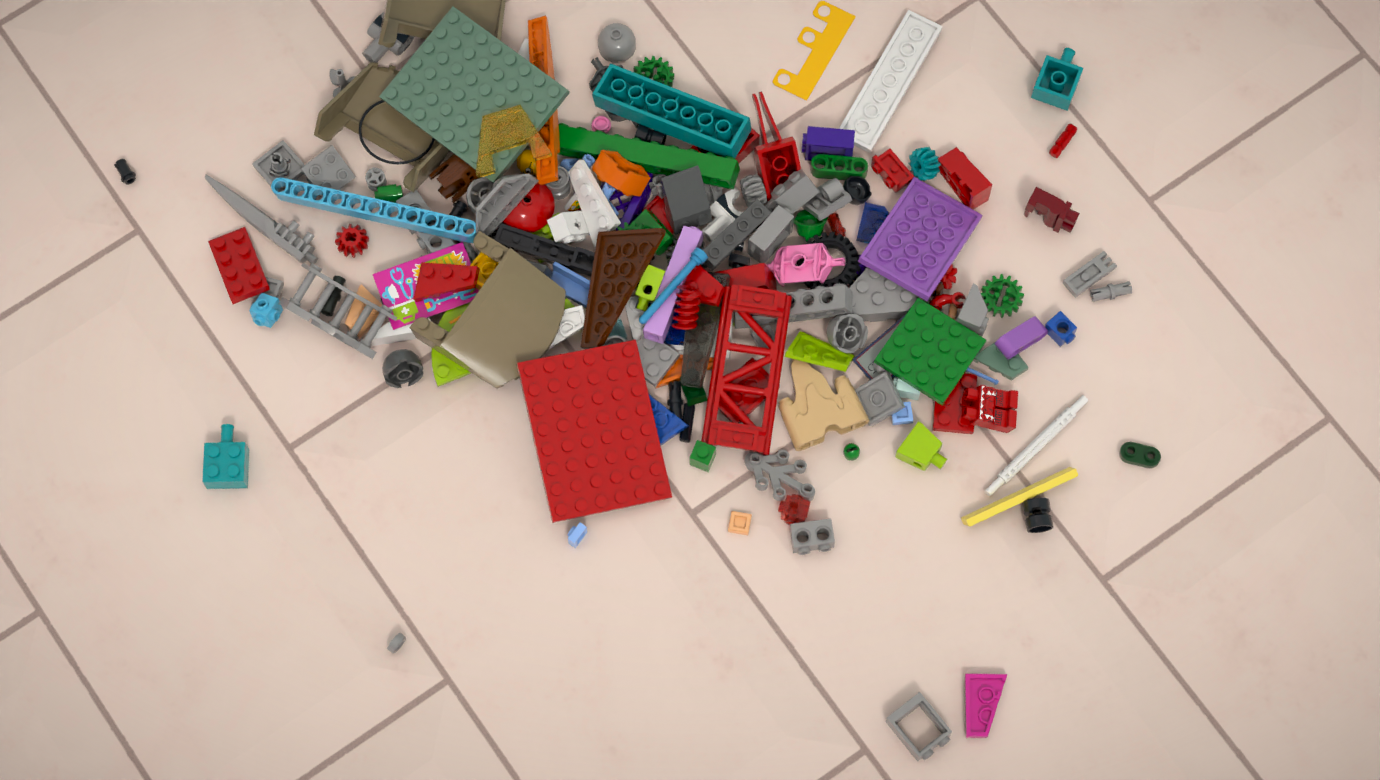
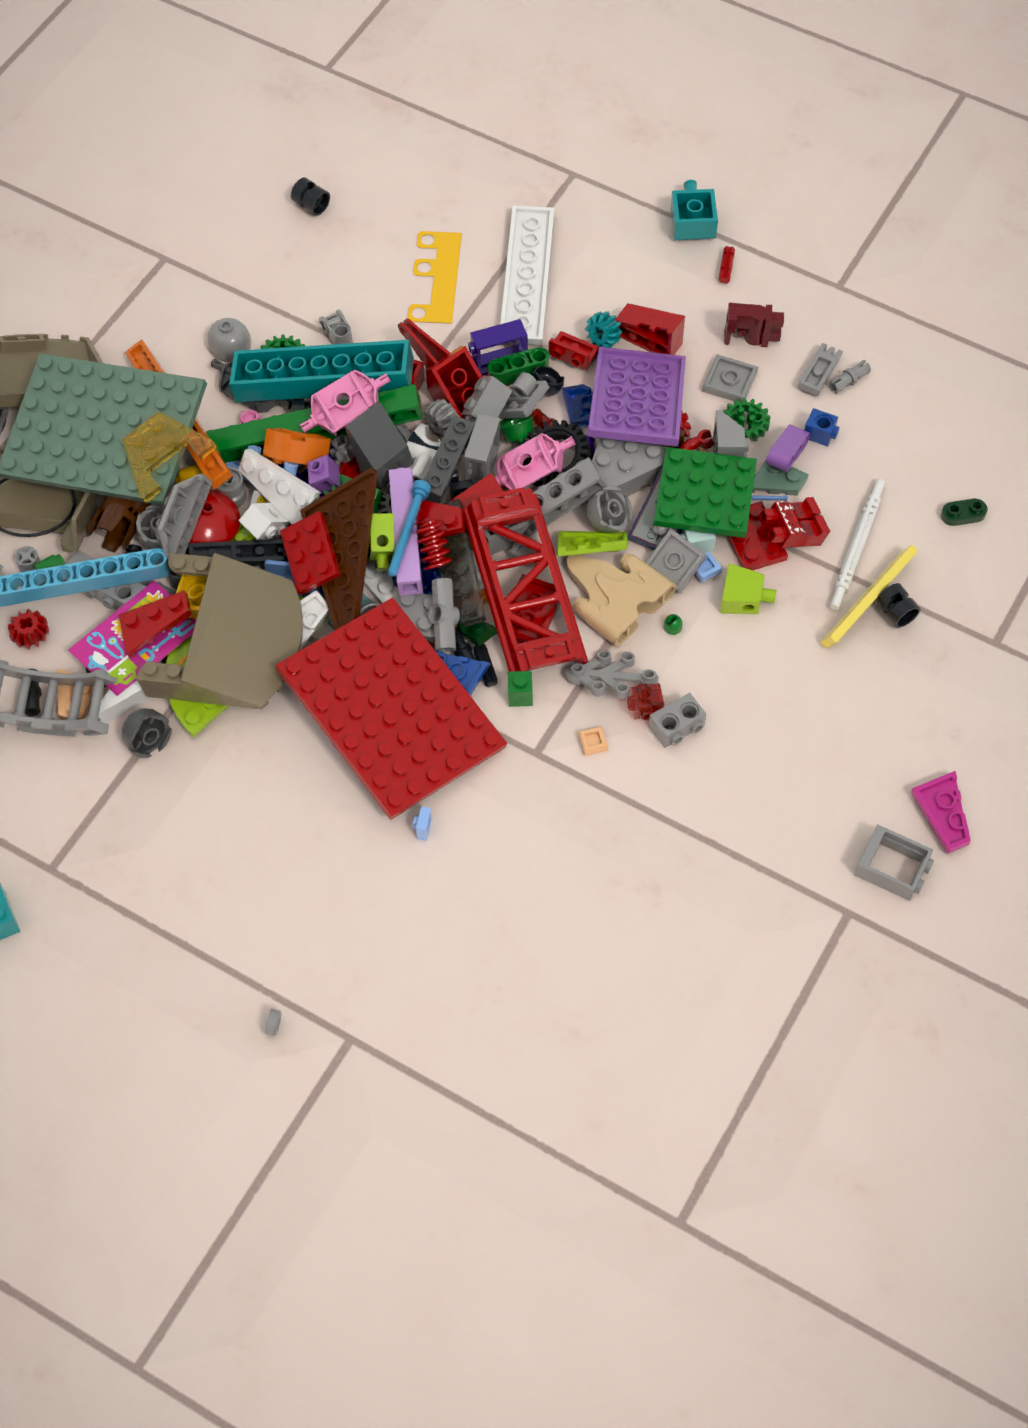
camera: 25 degrees left, 10 degrees down
none -> red plate [280,511,341,595]
none -> bright pink plate [300,370,391,436]
none -> medium lavender brick [307,455,340,496]
none -> light grey piece [319,310,353,344]
none -> light grey piece [428,578,460,652]
none -> light grey tile [702,354,758,402]

